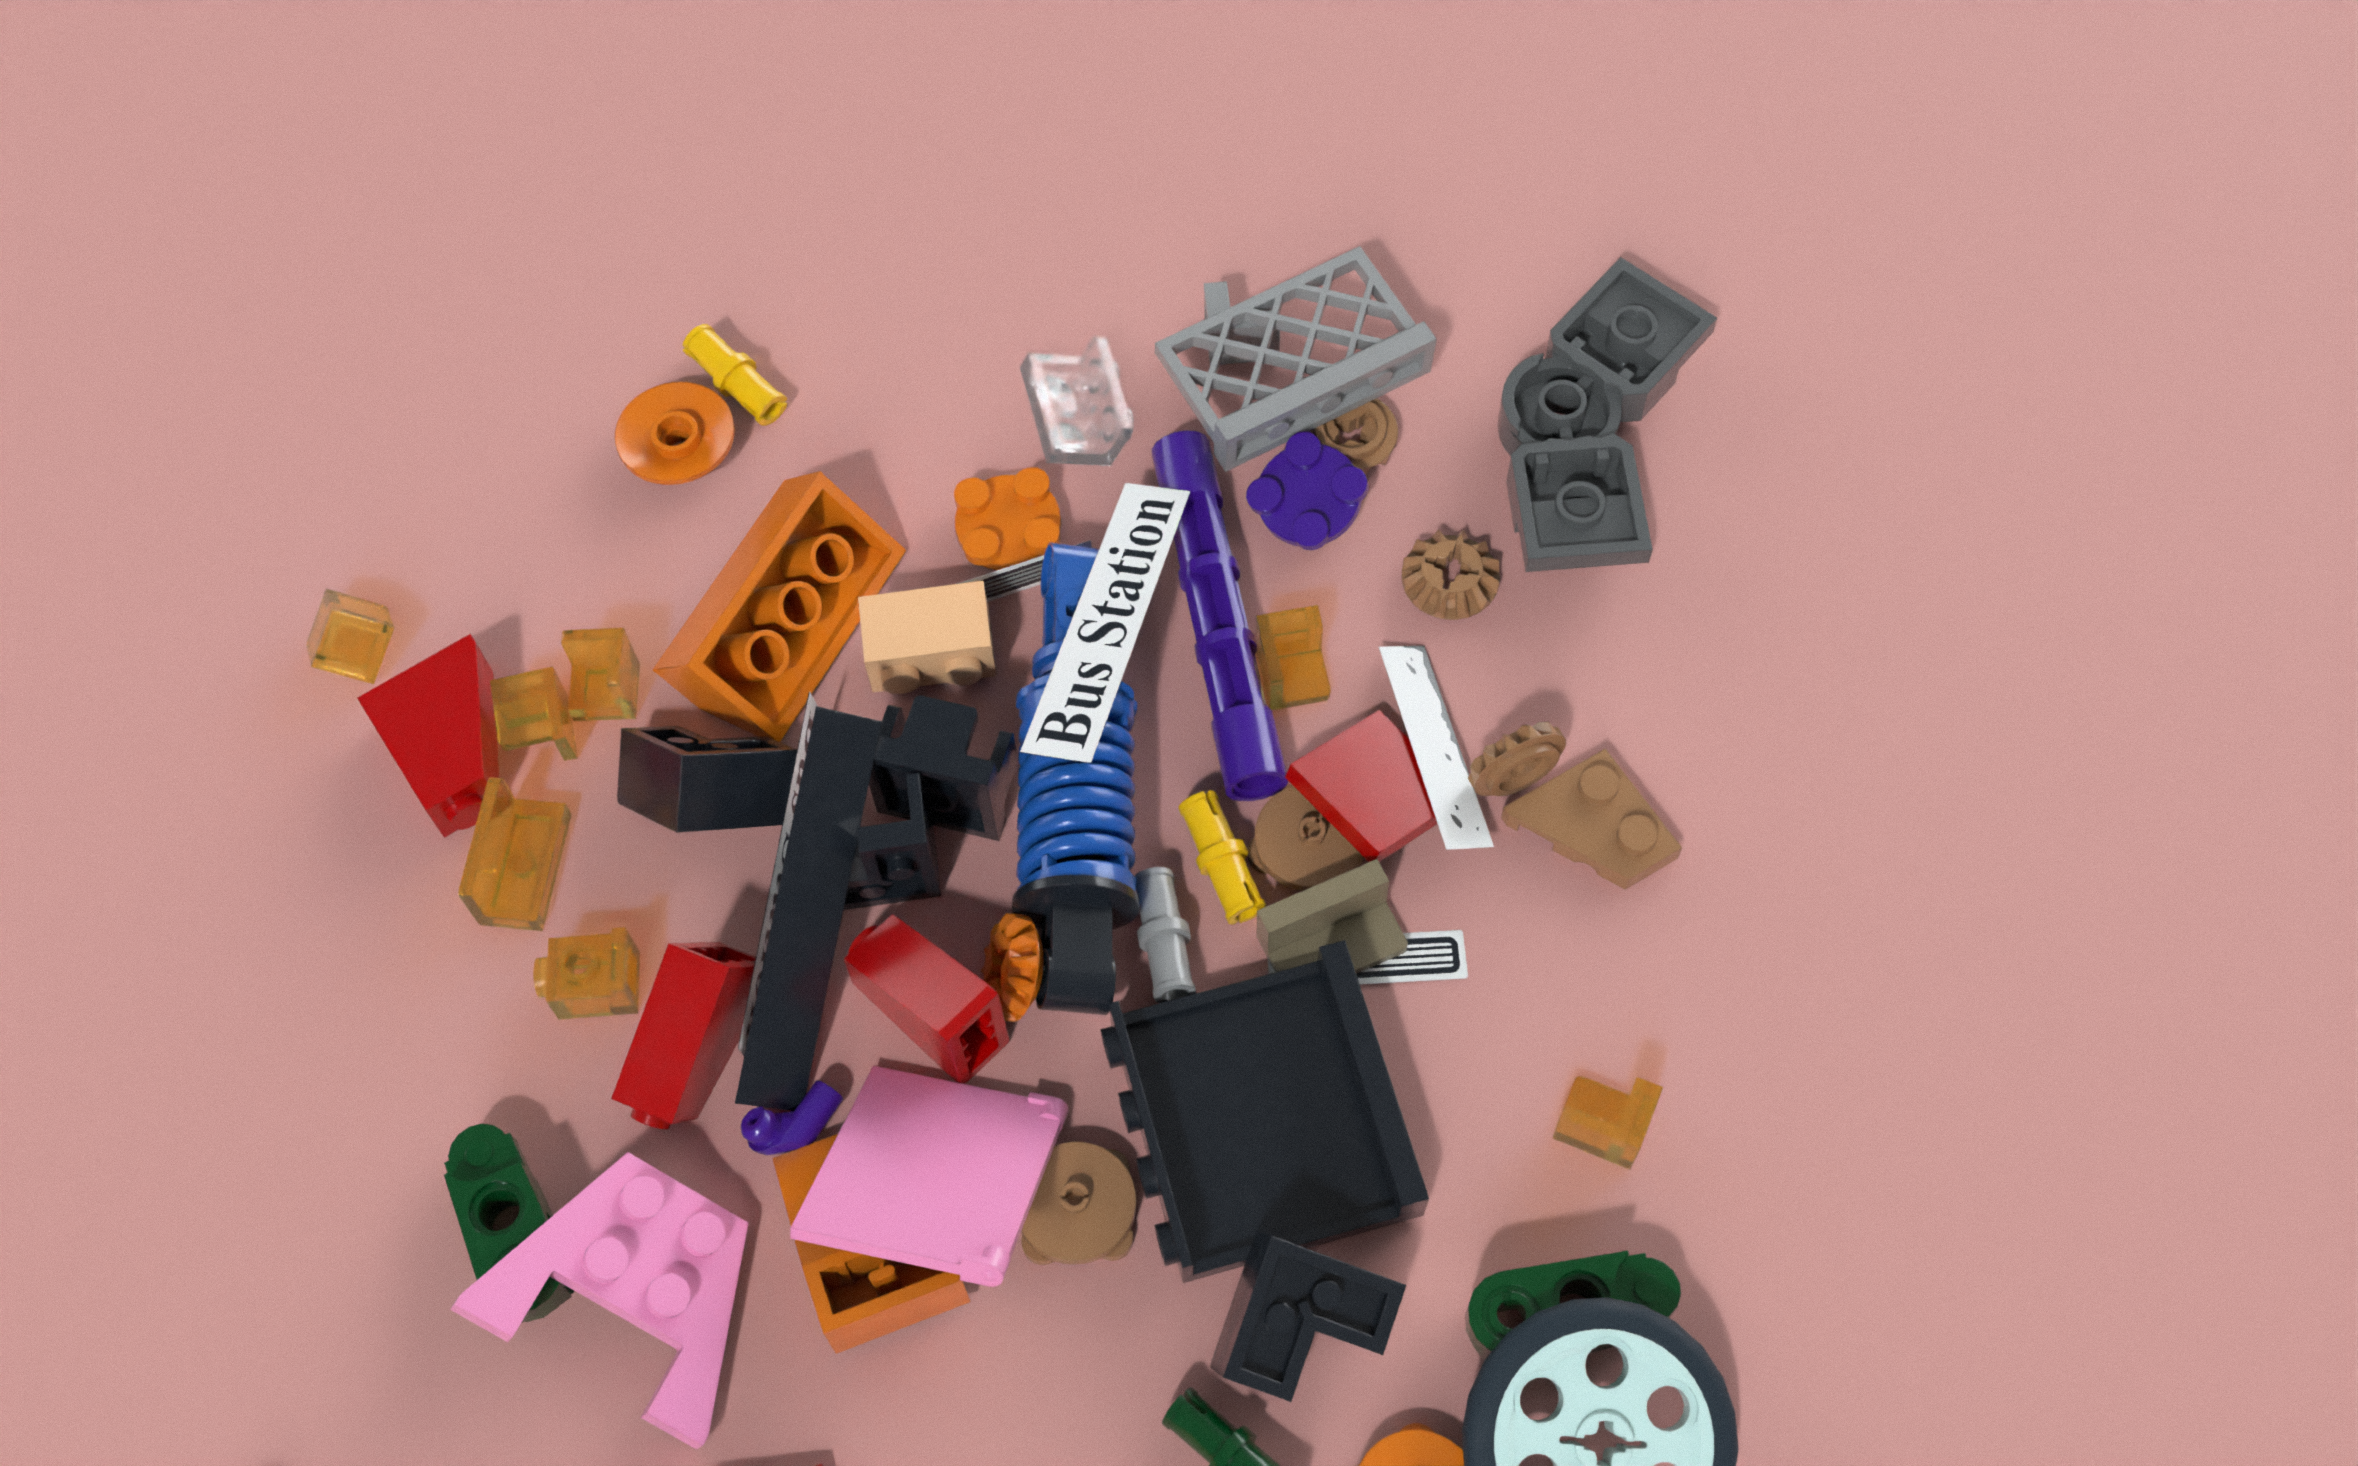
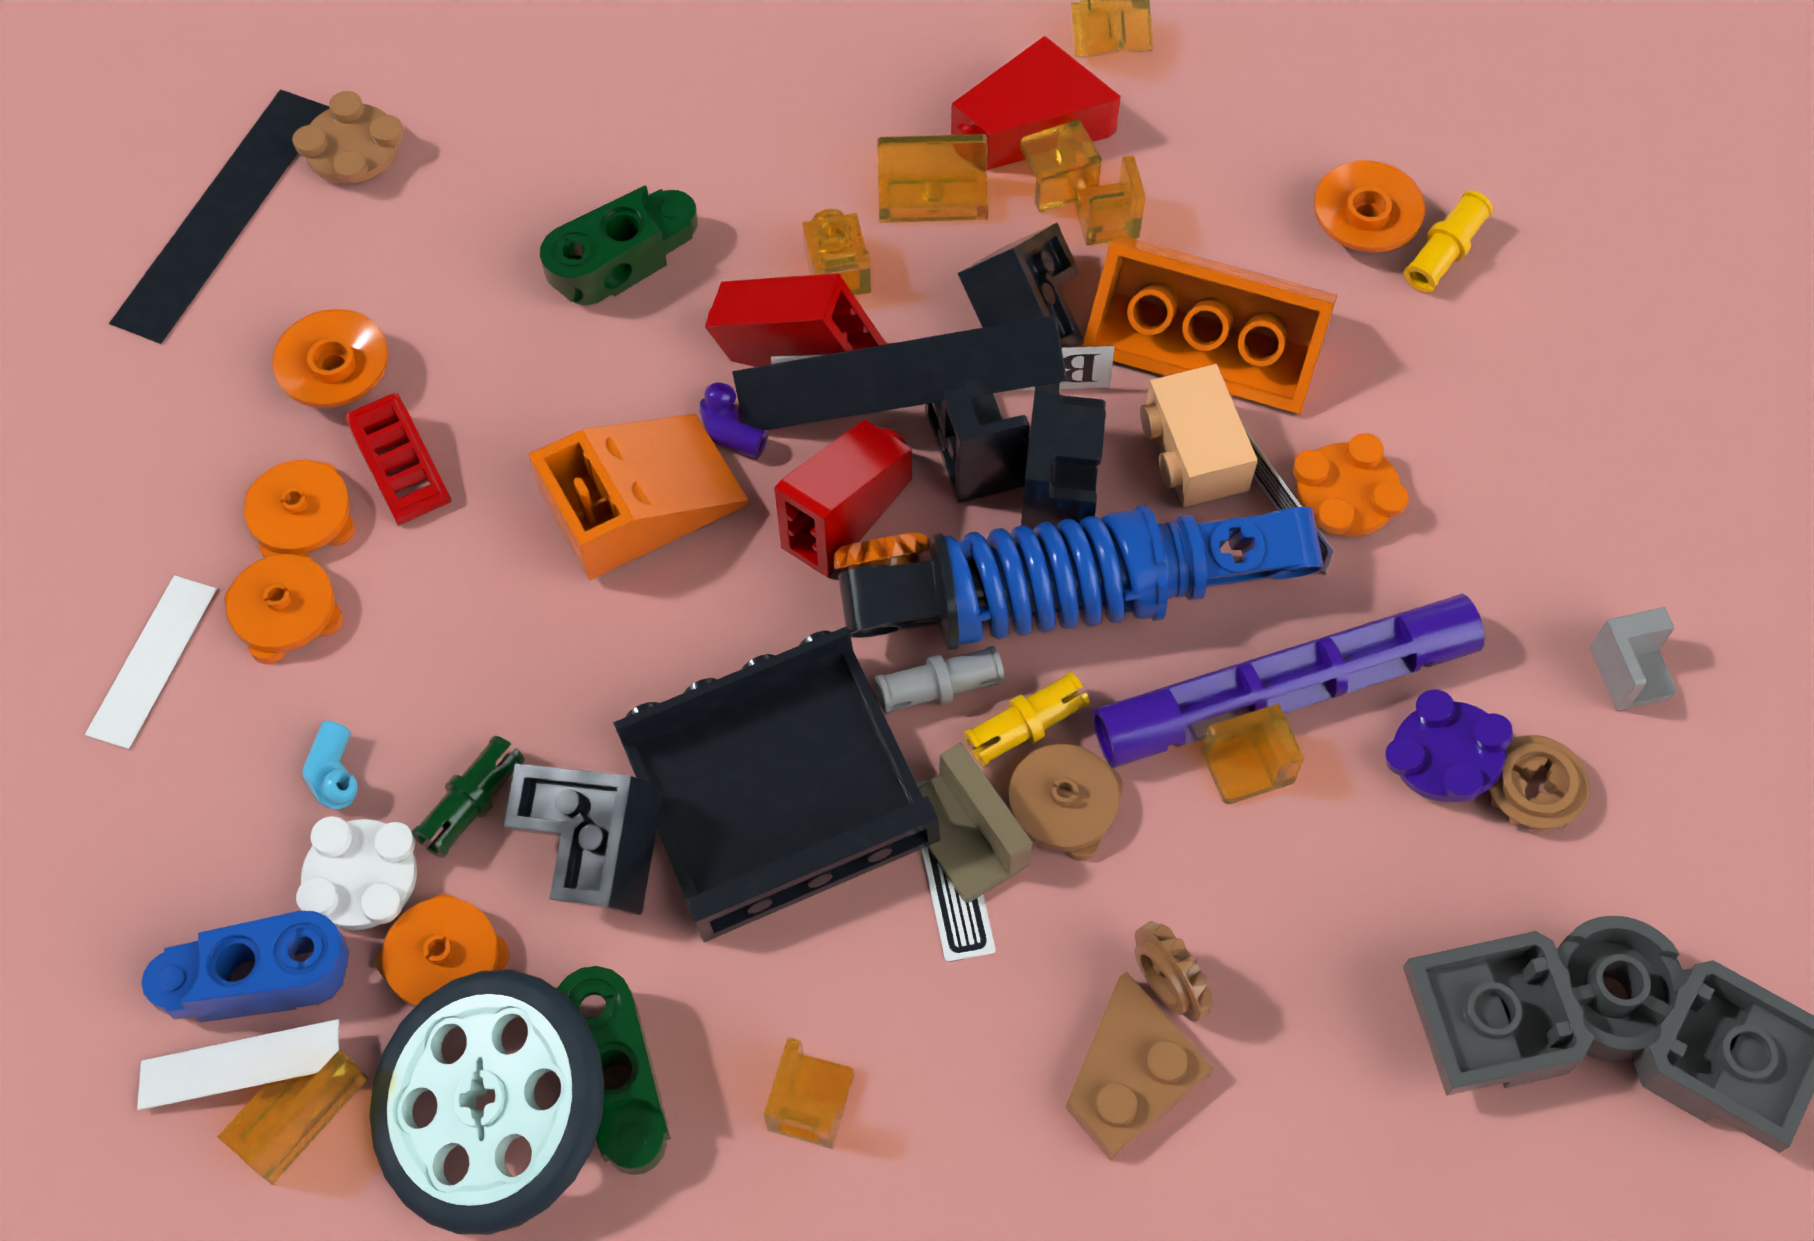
camera: 80 degrees right, 0 degrees up
bright pink wing [450,1152,748,1449] -> none
bright pink piece [790,1066,1069,1287] -> none
clear bracket [1020,337,1134,466] -> none
white sticker [1020,483,1190,763] -> none
medium nougat piece [1021,1142,1136,1265] -> none
light grey fence [1155,246,1437,472] -> none
tile [1285,710,1437,862] -> none
white sticker [1379,646,1494,850] -> none
medium nougat gear [1401,529,1500,620] -> none

